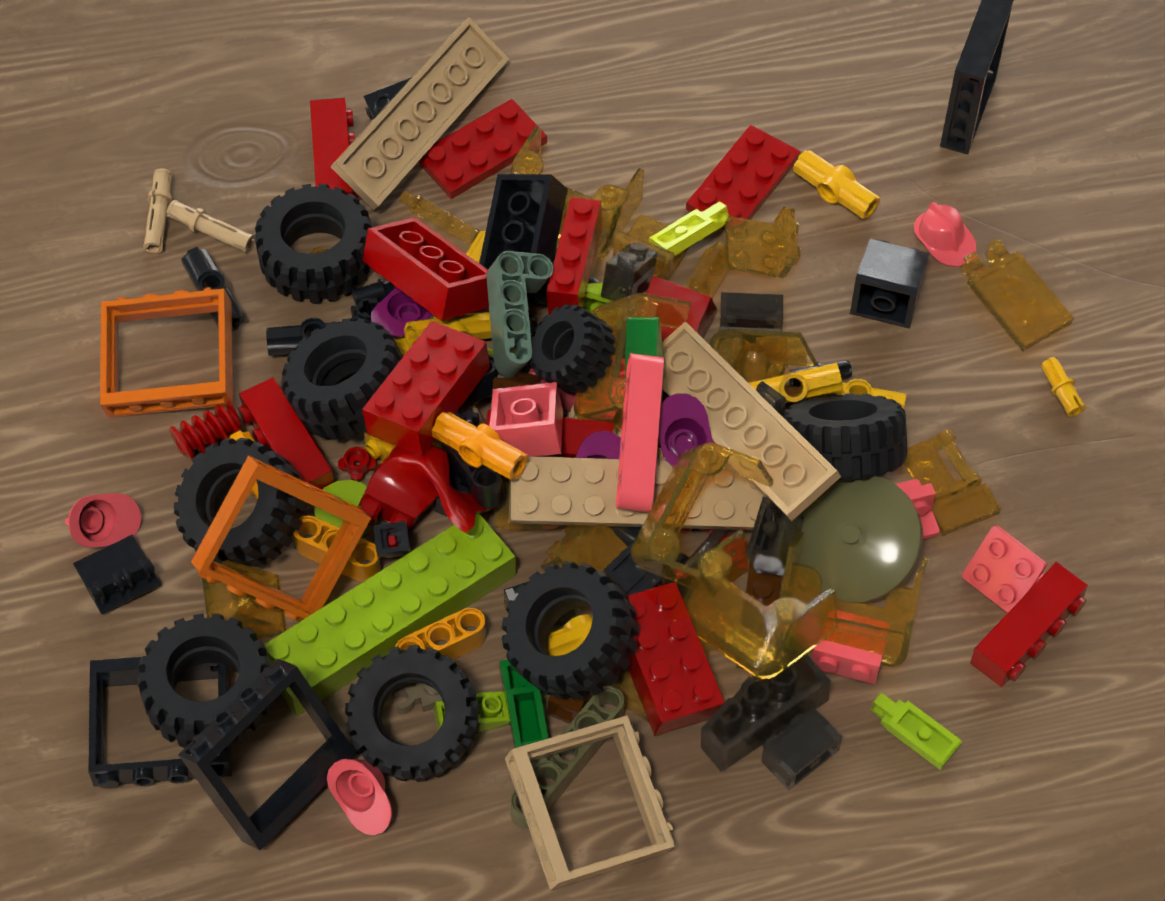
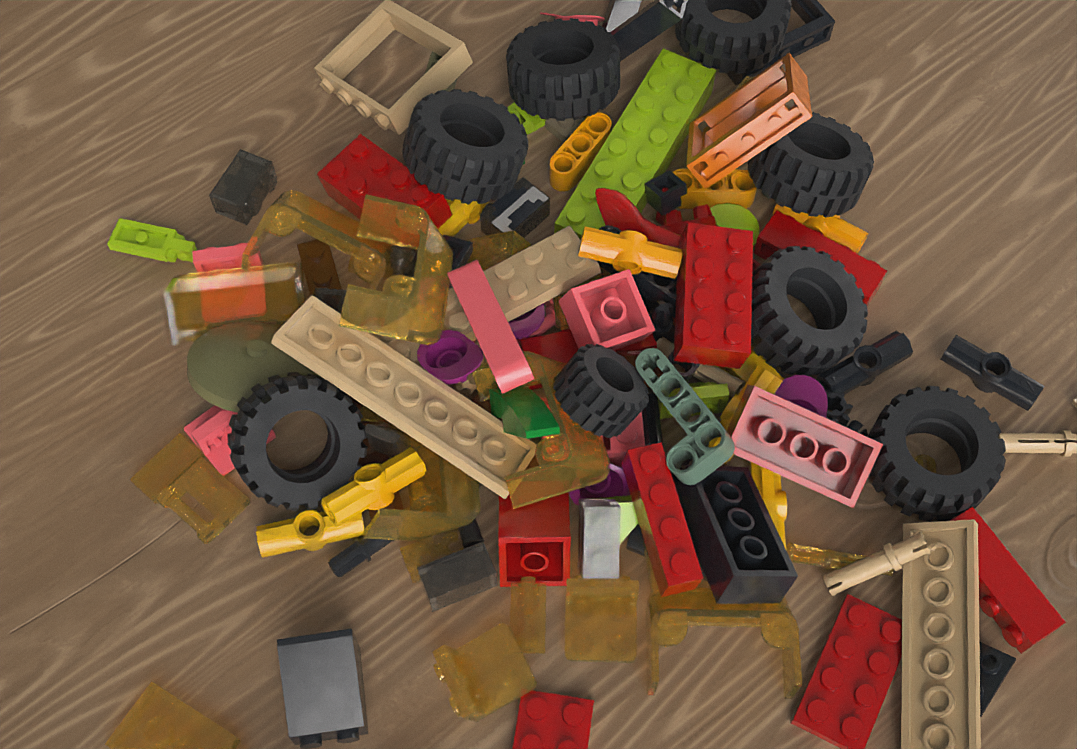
camera: 155 degrees right, 5 degrees up
coral piece [65,493,141,548] -> none
black hinge [73,534,161,615] -> none
orange window [100,287,233,418] -> none
red piece [169,400,241,460] -> none
neon yellow hinge [648,201,730,260] -> none
clear smoke wedge [700,633,831,772] -> none
coral bracket [962,525,1047,613] -> none
red brick [970,562,1088,688] -> none
yellow axle [1041,357,1086,417] -> none
none -> tan pin [823,532,931,596]

